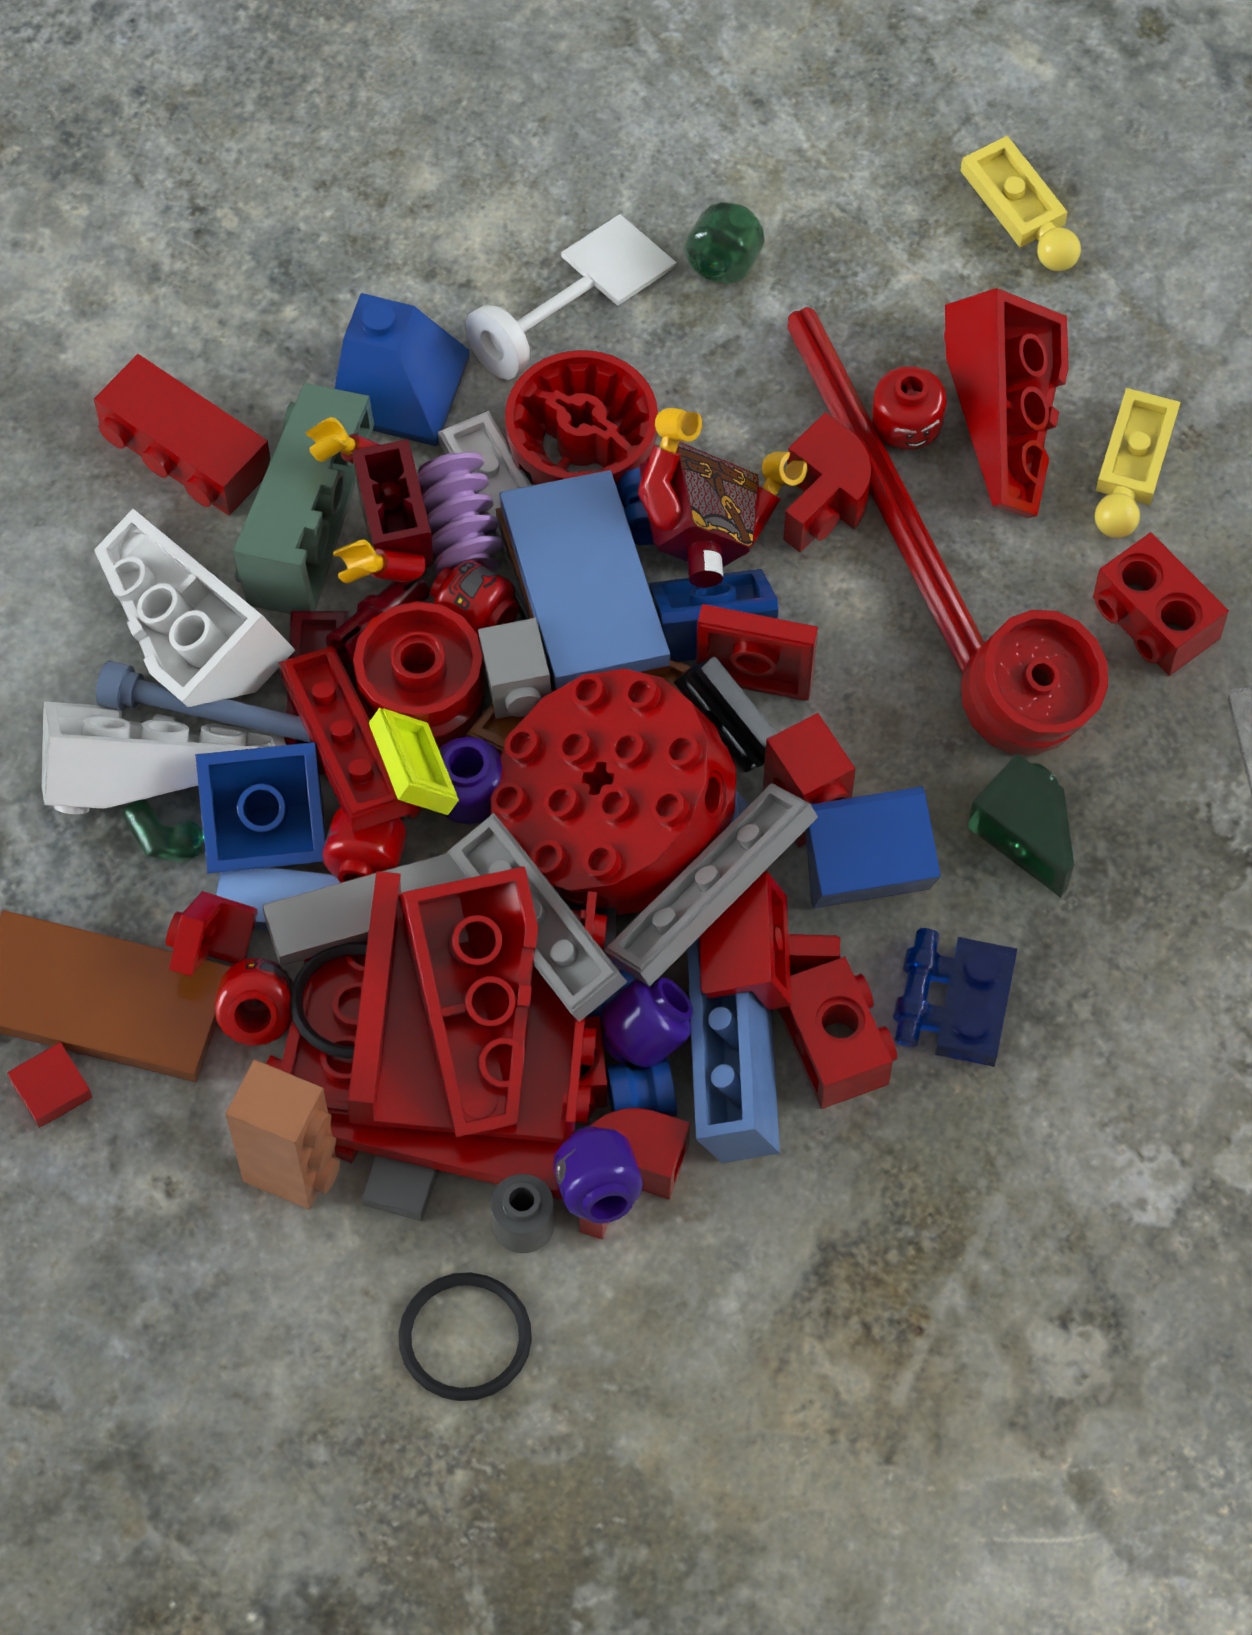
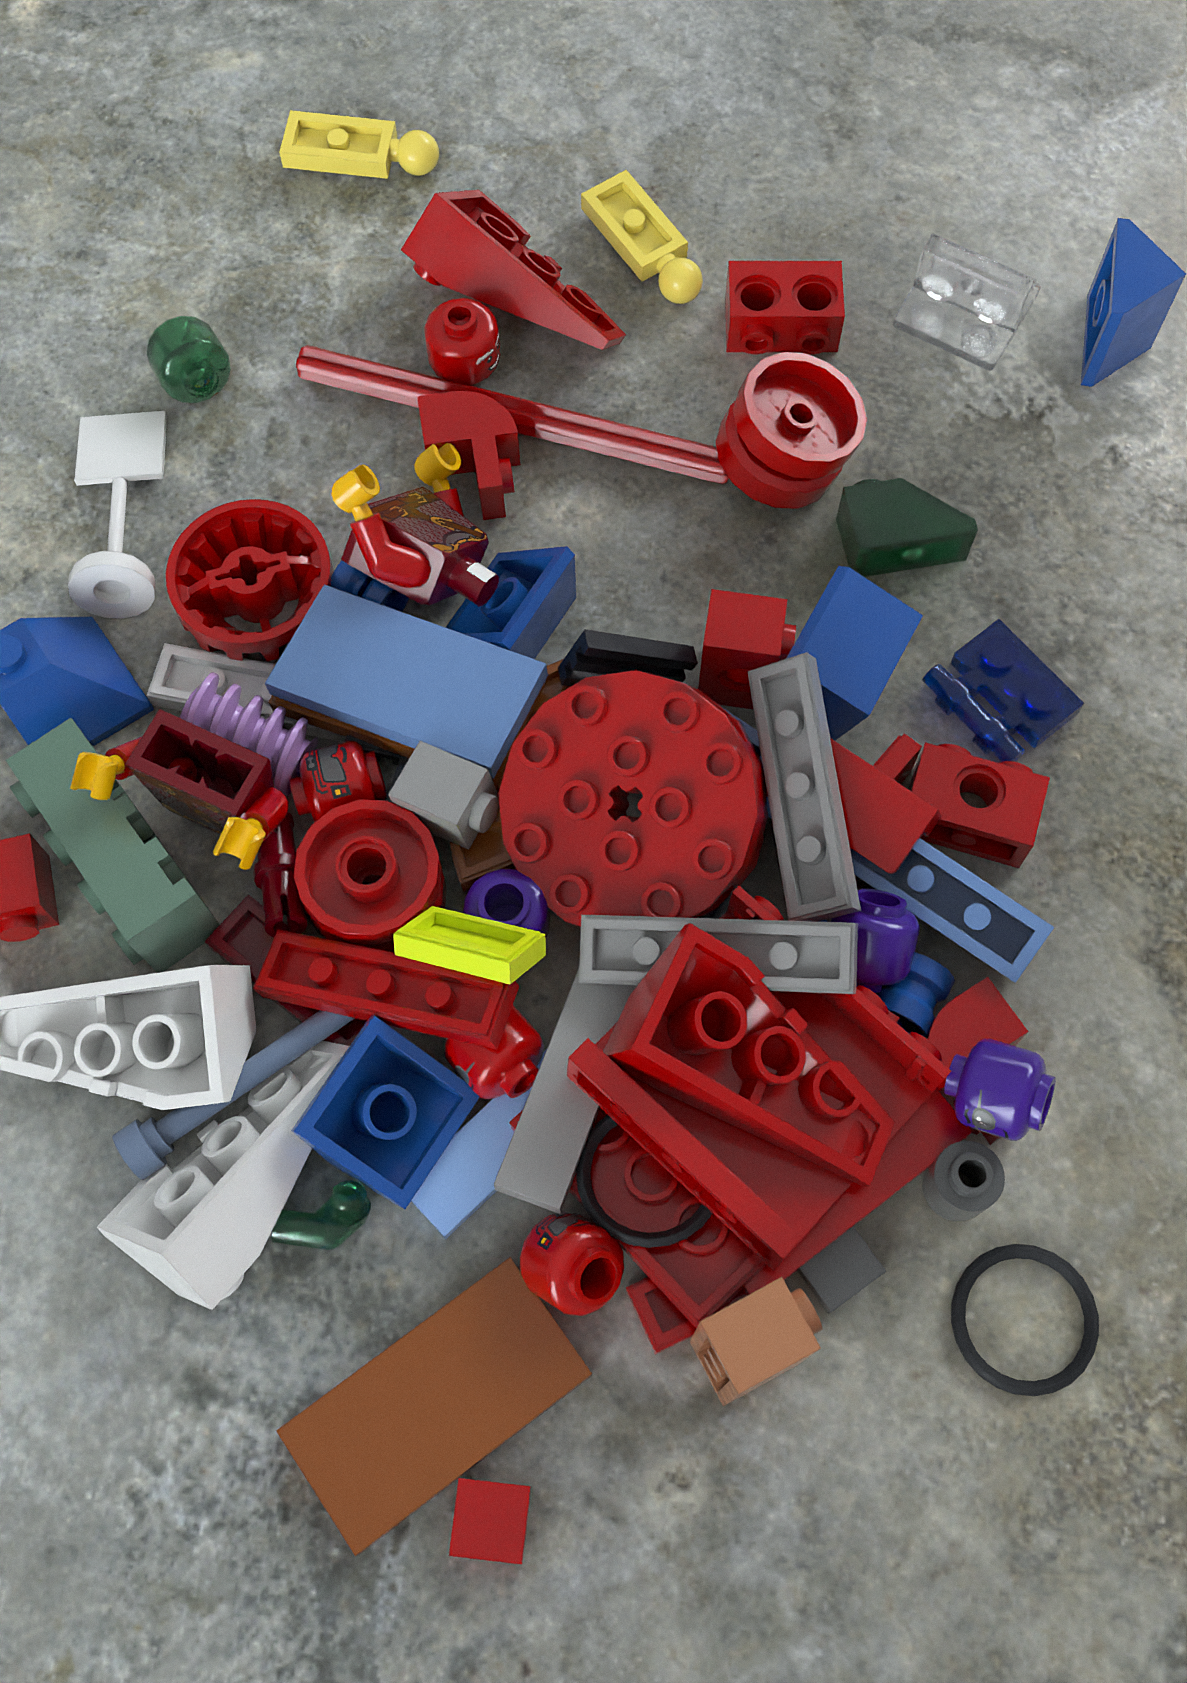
camera: 50 degrees left, 5 degrees up
red bracket [166,891,258,977] -> none
red tile [696,604,818,701] -> none

